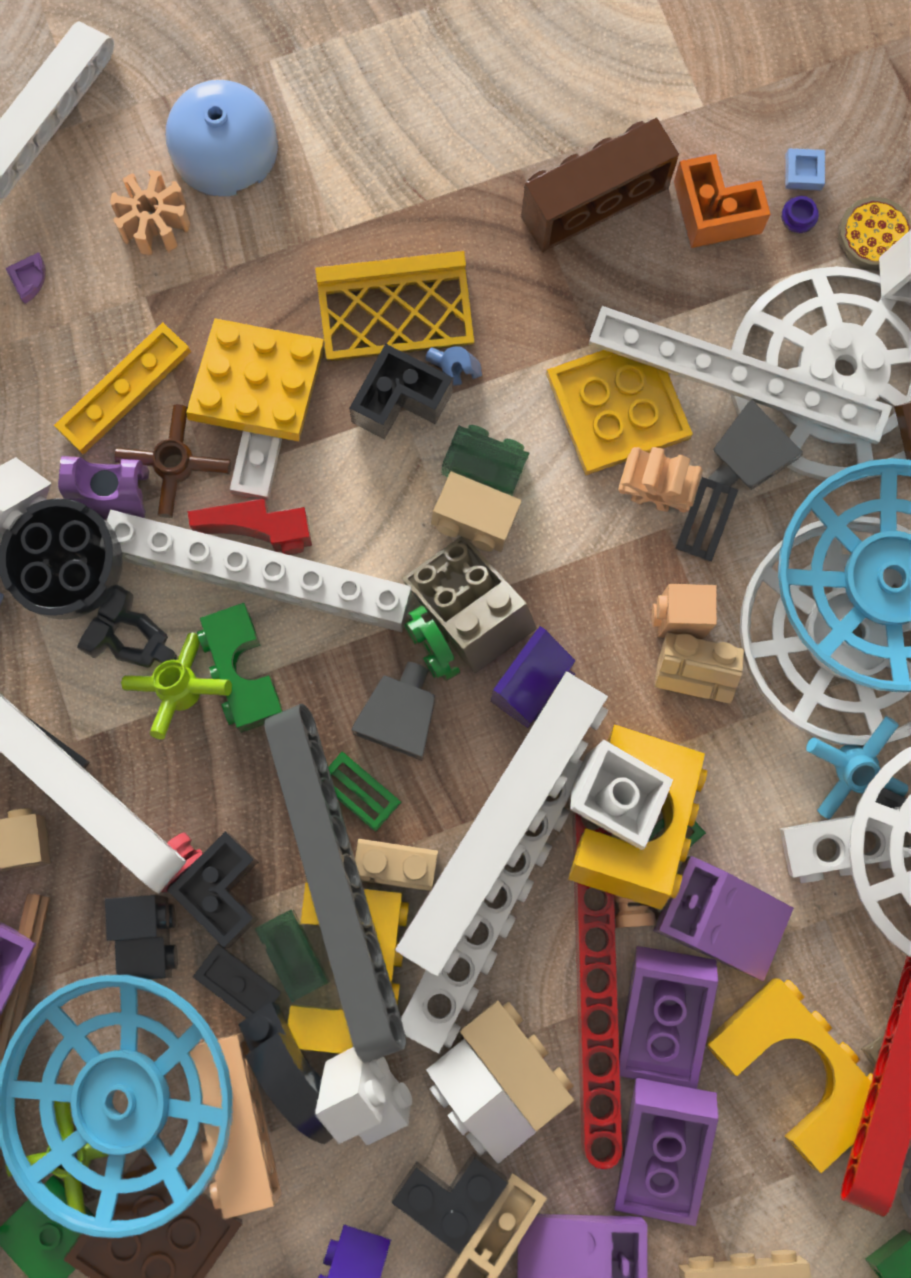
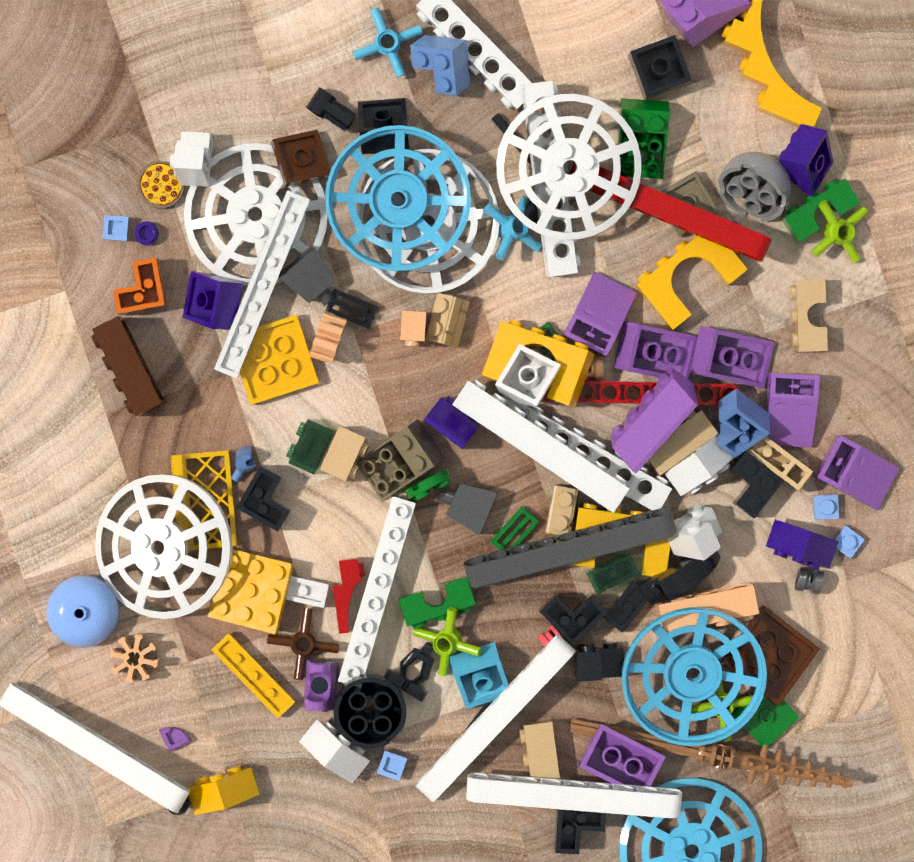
camera: 85 degrees left, 10 degrees up
none -> white dish [95,474,233,619]
none -> dark purple slope [183,271,243,330]
none -> medium azure slope [449,642,509,709]
none -> medium lavender slope [611,368,698,474]
none -> medium blue brick [718,389,770,458]

